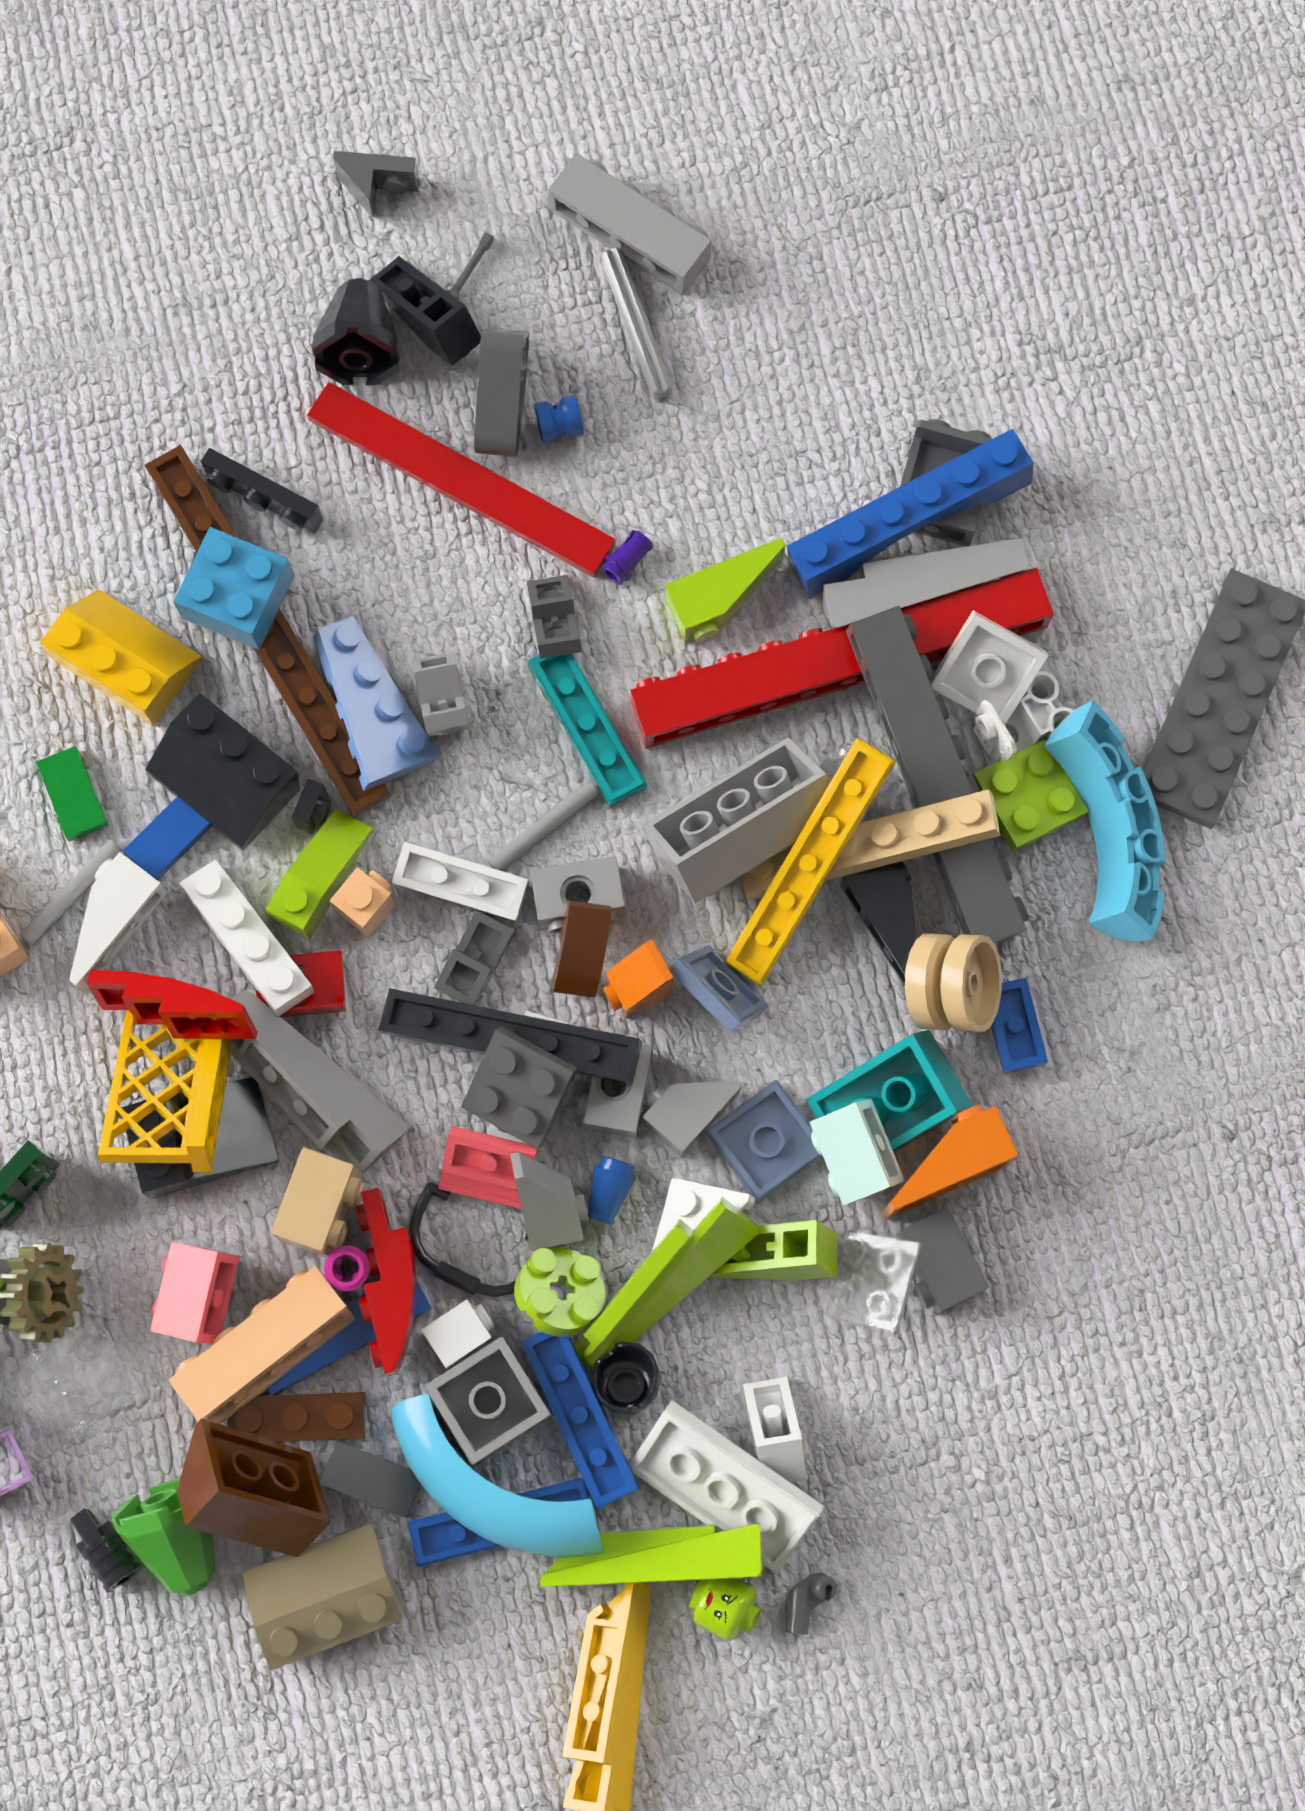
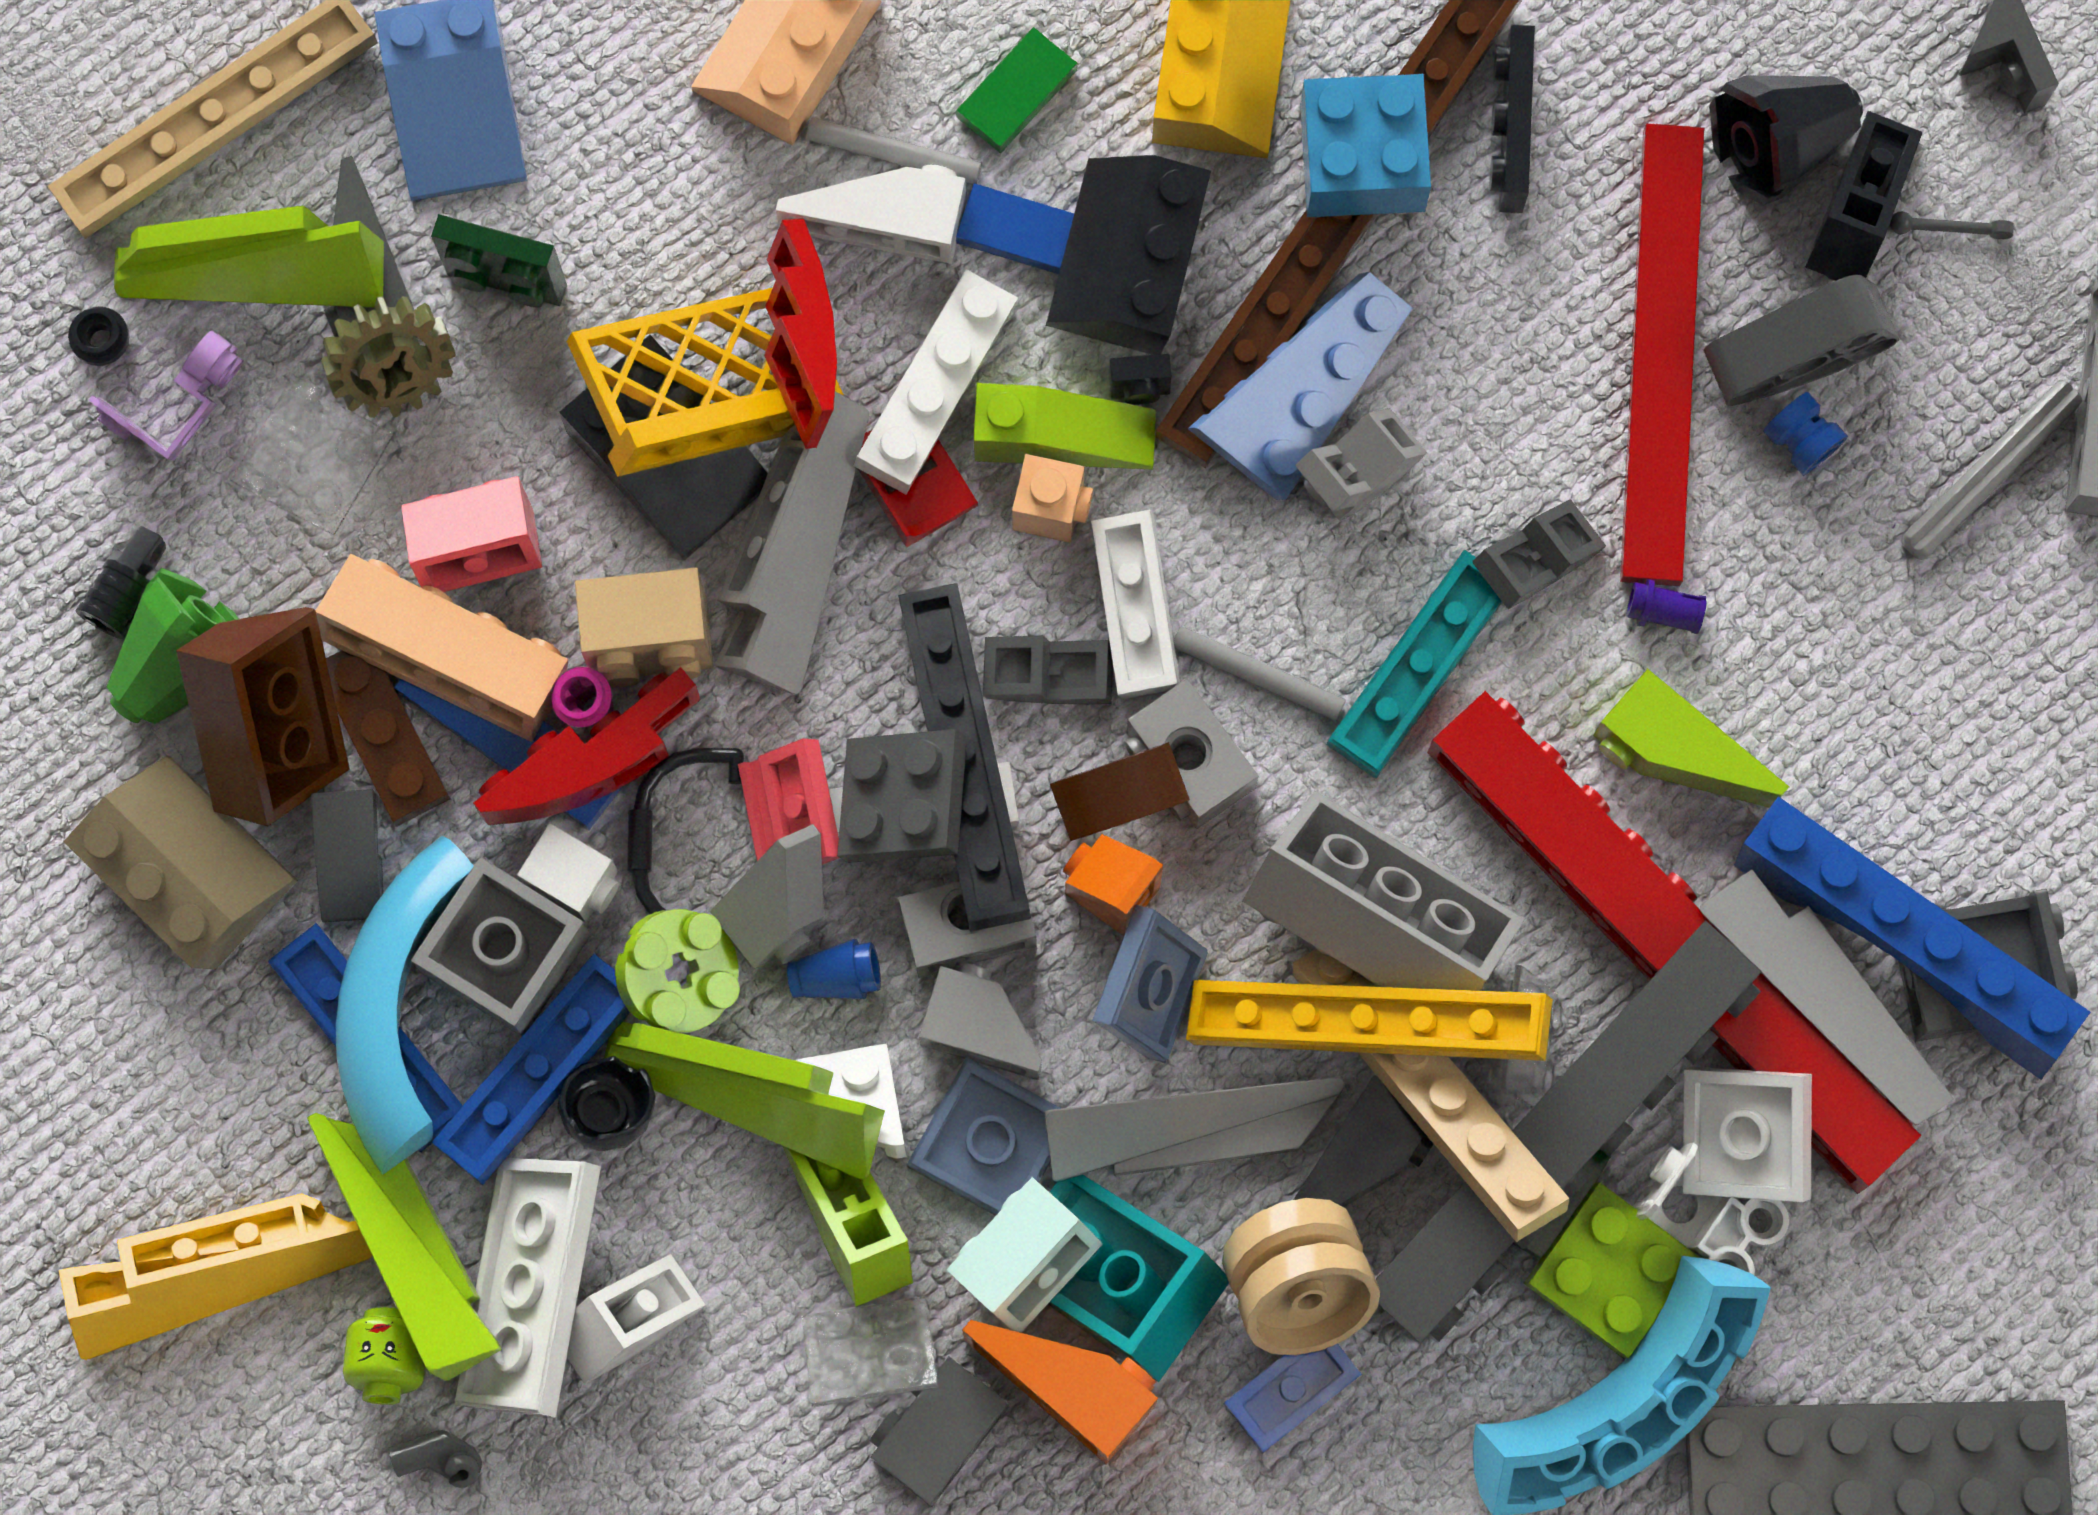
camera: 65 degrees right, 0 degrees up
none -> light grey wedge [1045,1077,1345,1182]

